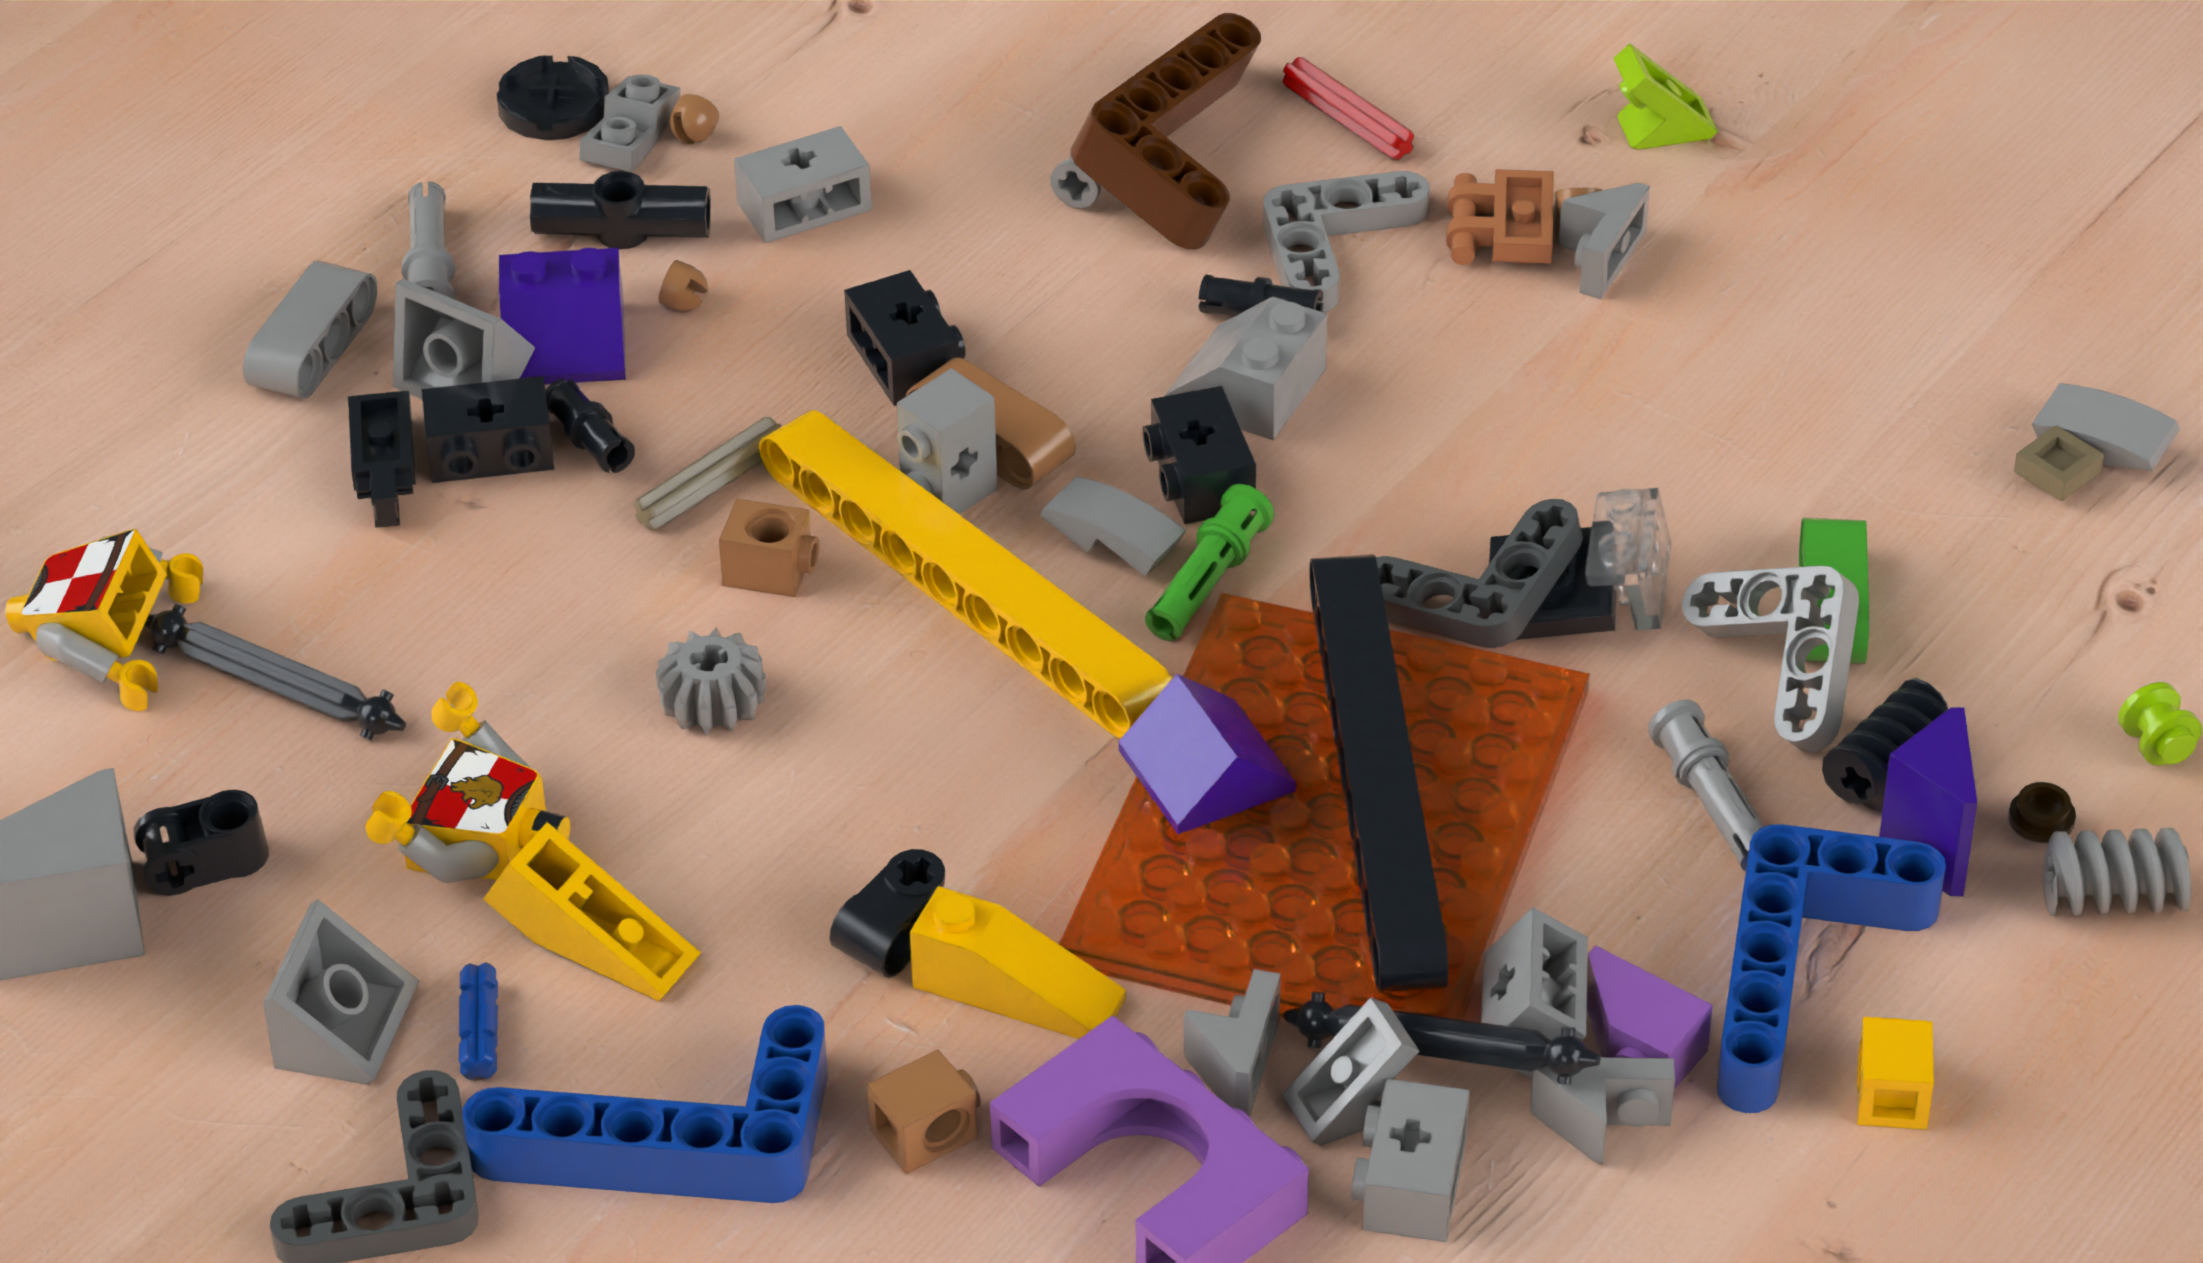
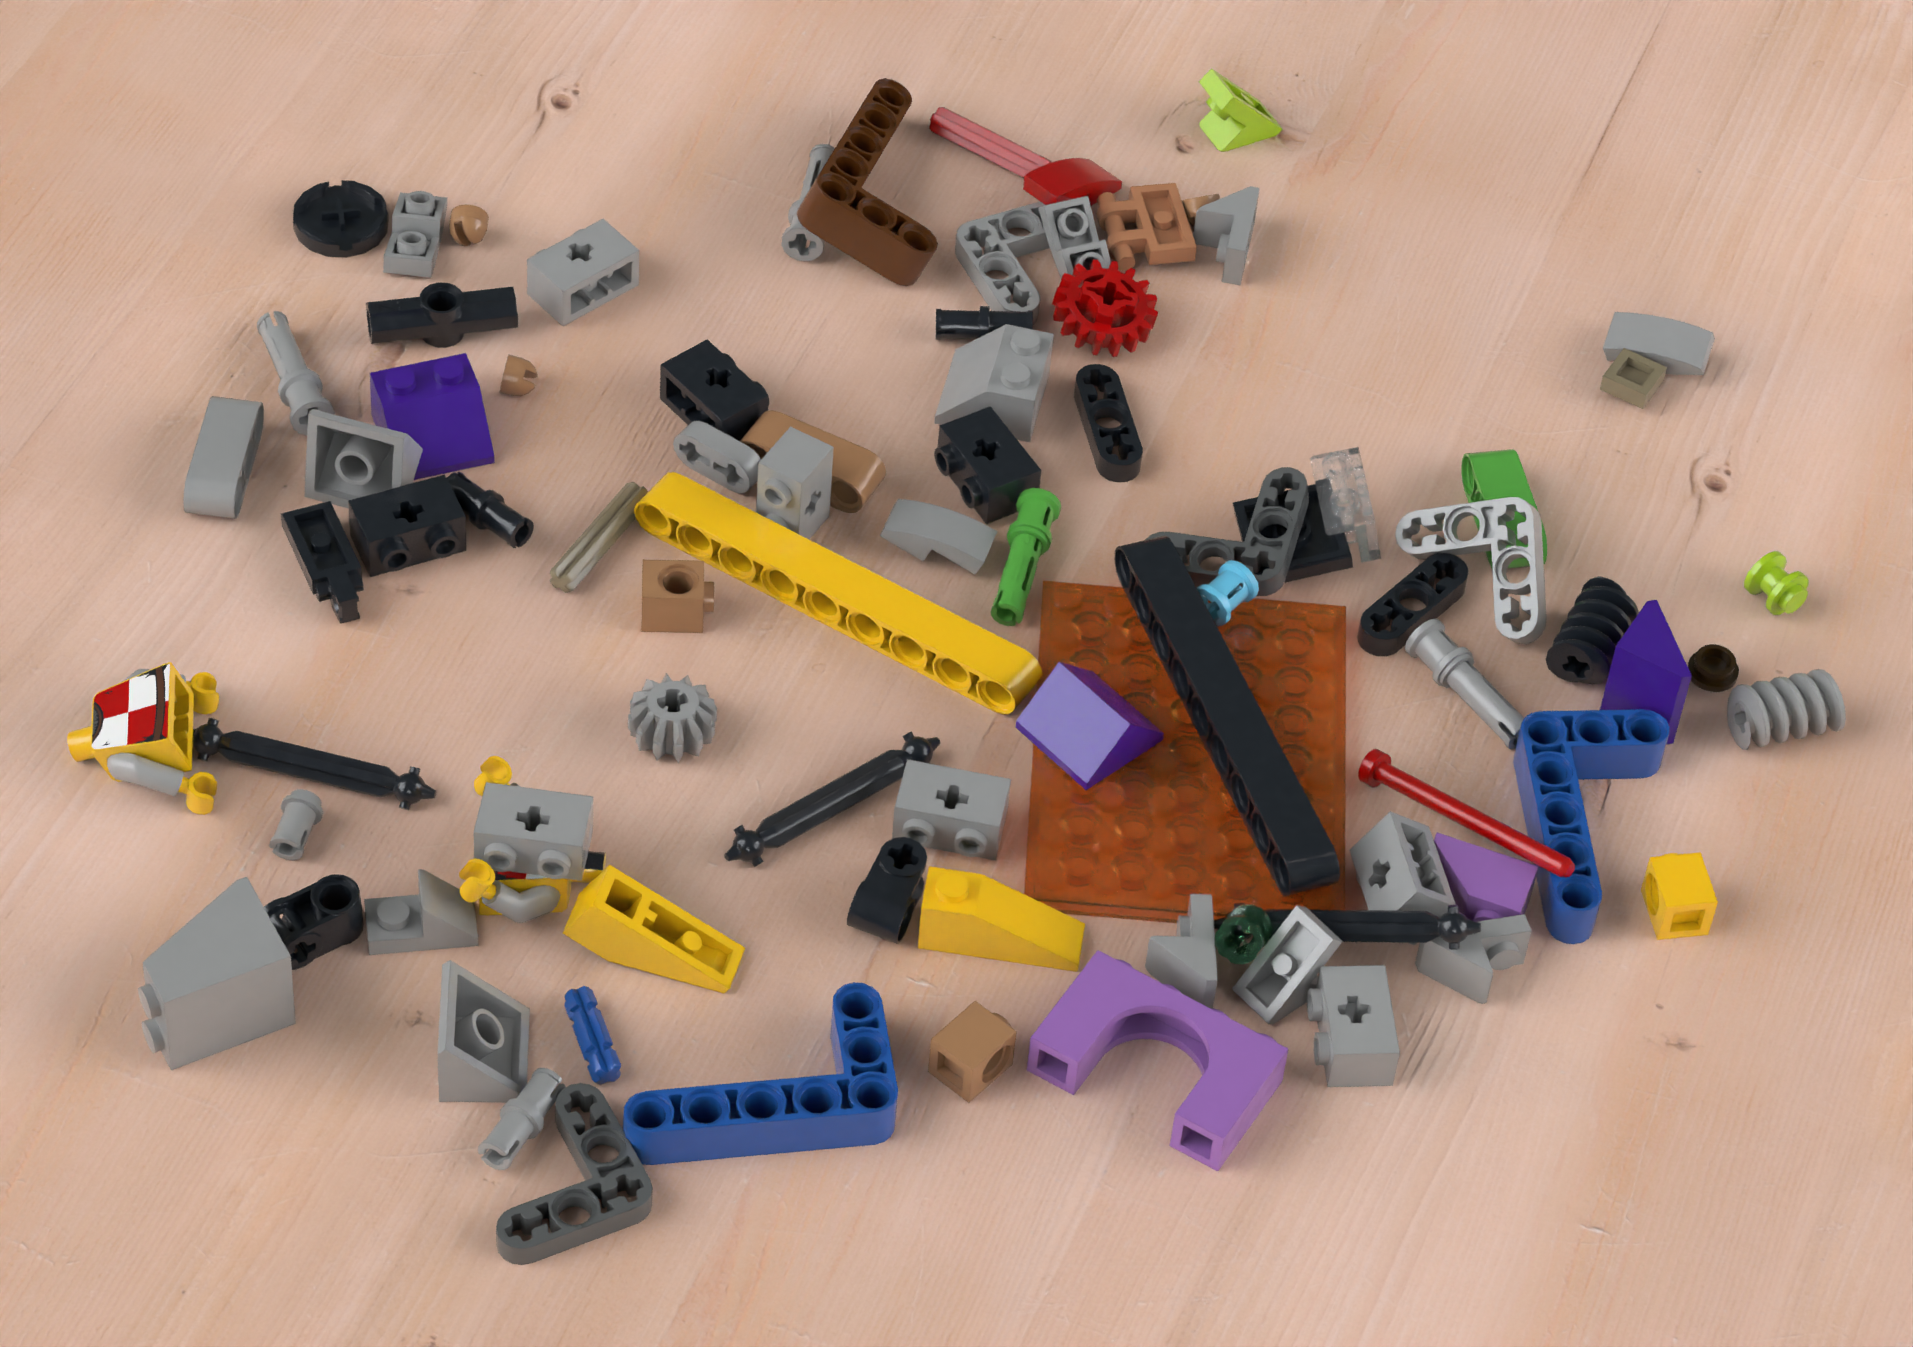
camera: 20 degrees left, 5 degrees up
none -> light grey pin [269,789,323,860]
none -> light grey slope [364,869,478,955]
none -> light grey brick [474,782,593,881]
none -> light grey pin [478,1068,566,1170]
none -> light grey beam [673,421,761,493]
none -> black wheel [724,731,940,867]
none -> light grey brick [892,759,1011,860]
none -> red slope [1023,158,1122,206]
none -> light grey slope [1039,196,1111,278]
none -> red gear [1052,259,1158,357]
none -> black beam [1074,364,1143,482]
none -> medium azure bush [1197,560,1259,626]
none -> clear green bush [1215,904,1272,964]
none -> black beam [1357,553,1468,656]
none -> red bar [1358,749,1575,877]

